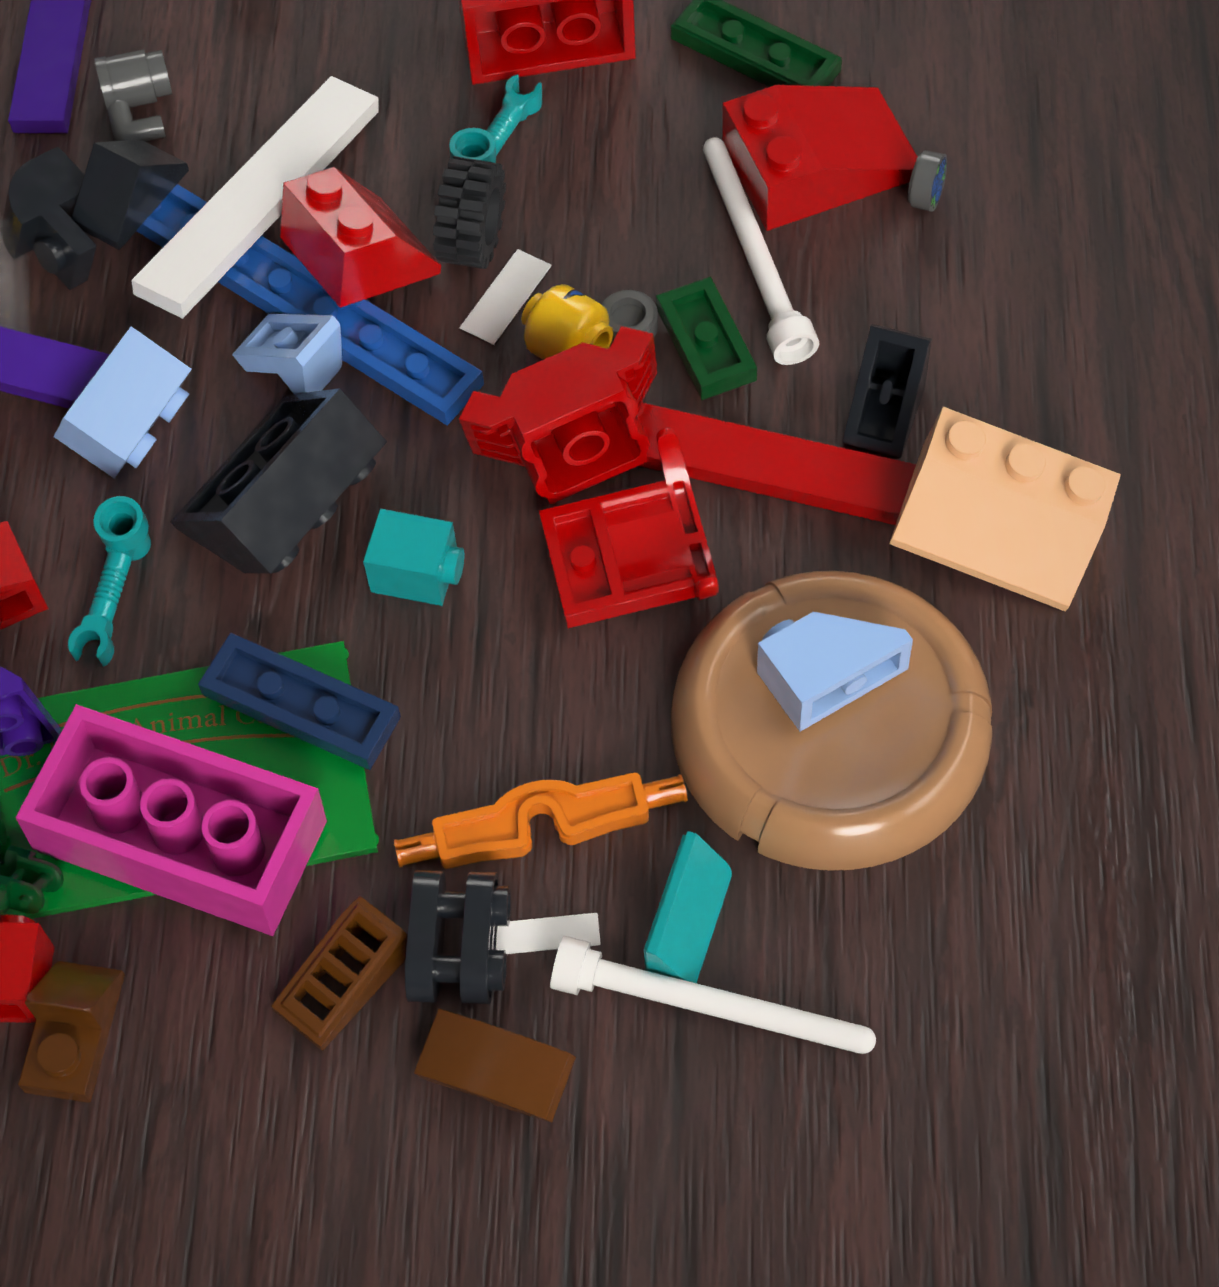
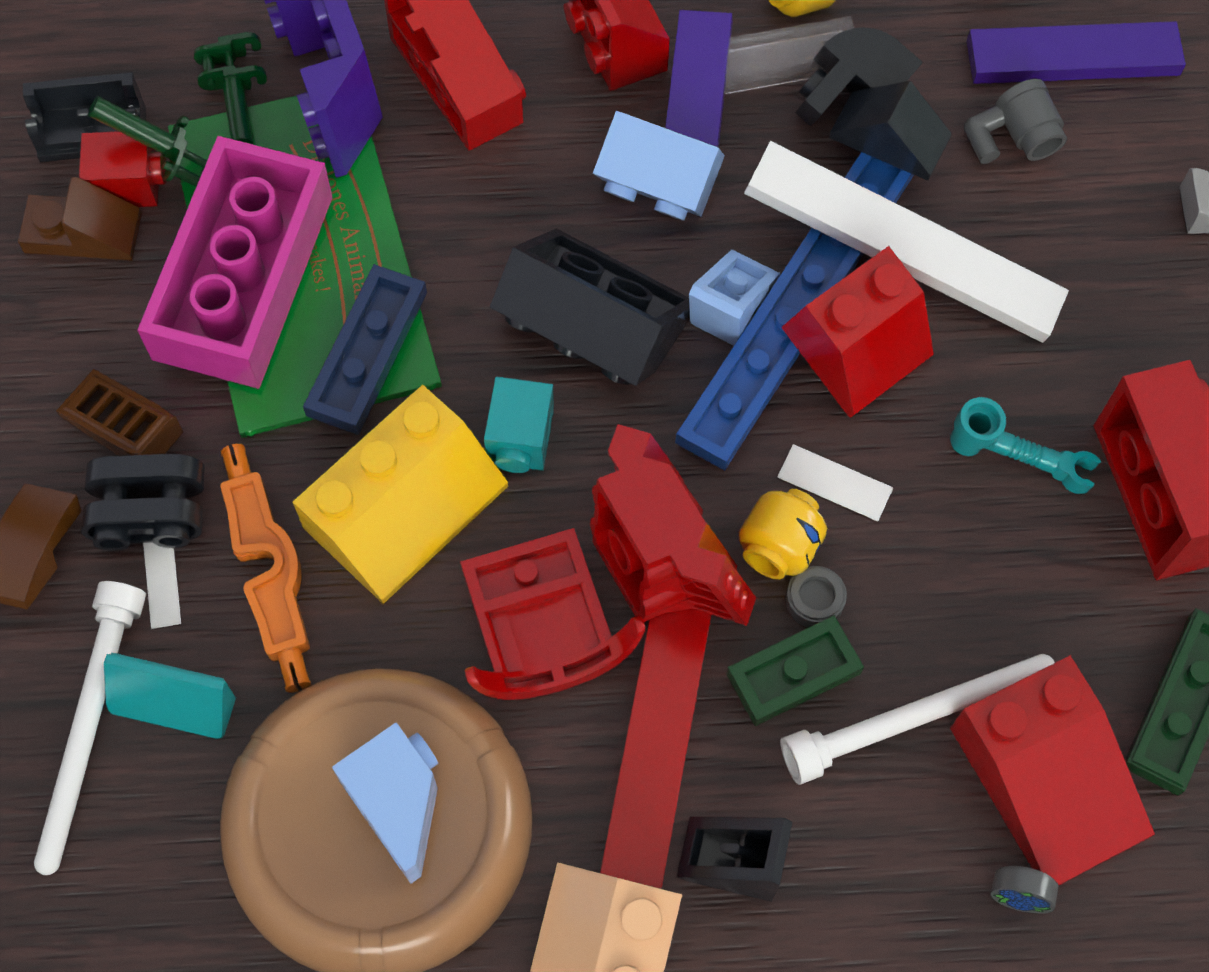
camera: 80 degrees right, 5 degrees up
teal brick [68,496,151,667] -> none
black tyre [433,156,506,269] -> none
none -> yellow slope [293,384,509,604]

